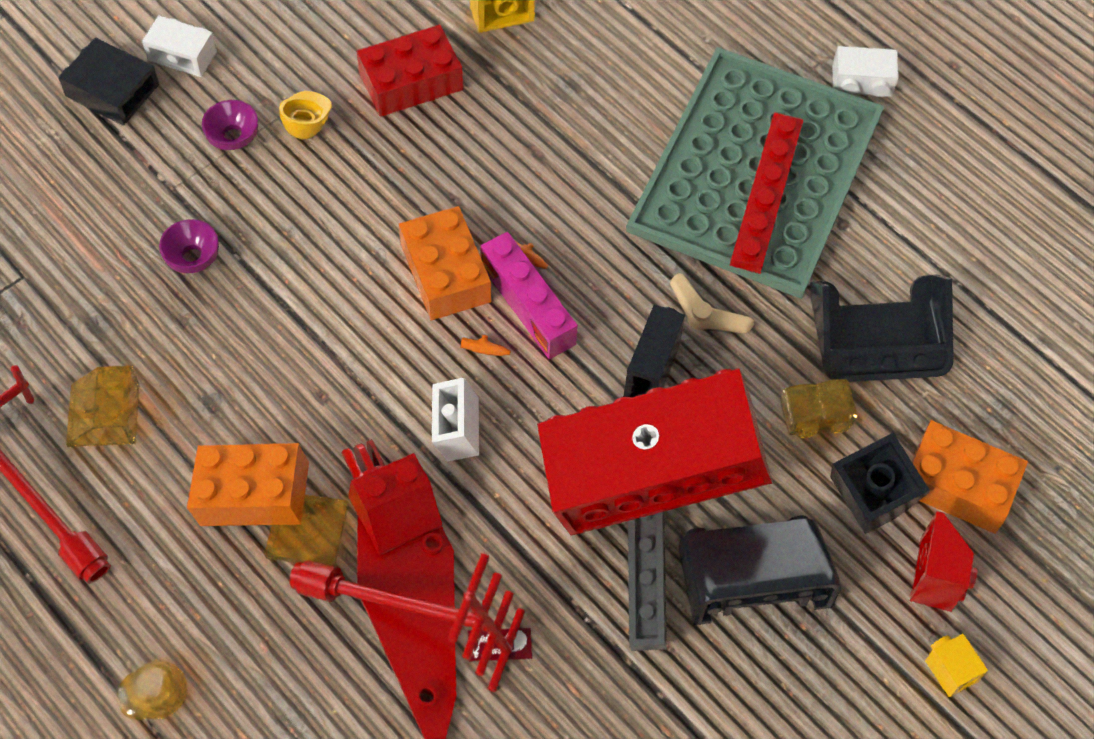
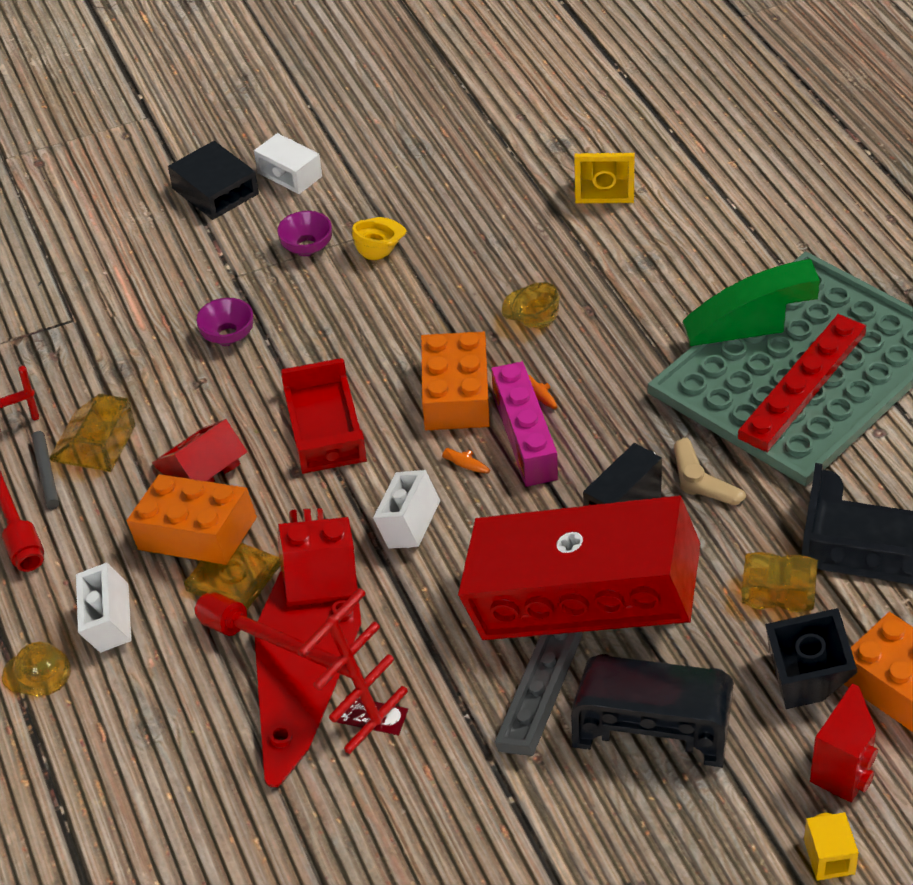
camera: 25 degrees right, 15 degrees down
red piece [356,24,463,117] -> none
none -> dark grey bar [32,431,59,509]
none -> white brick [76,562,132,653]
none -> red slope [152,419,247,482]
none -> red panel [281,358,367,474]
none -> clear yellow hat [502,282,560,329]
none -> green slope [682,259,820,346]

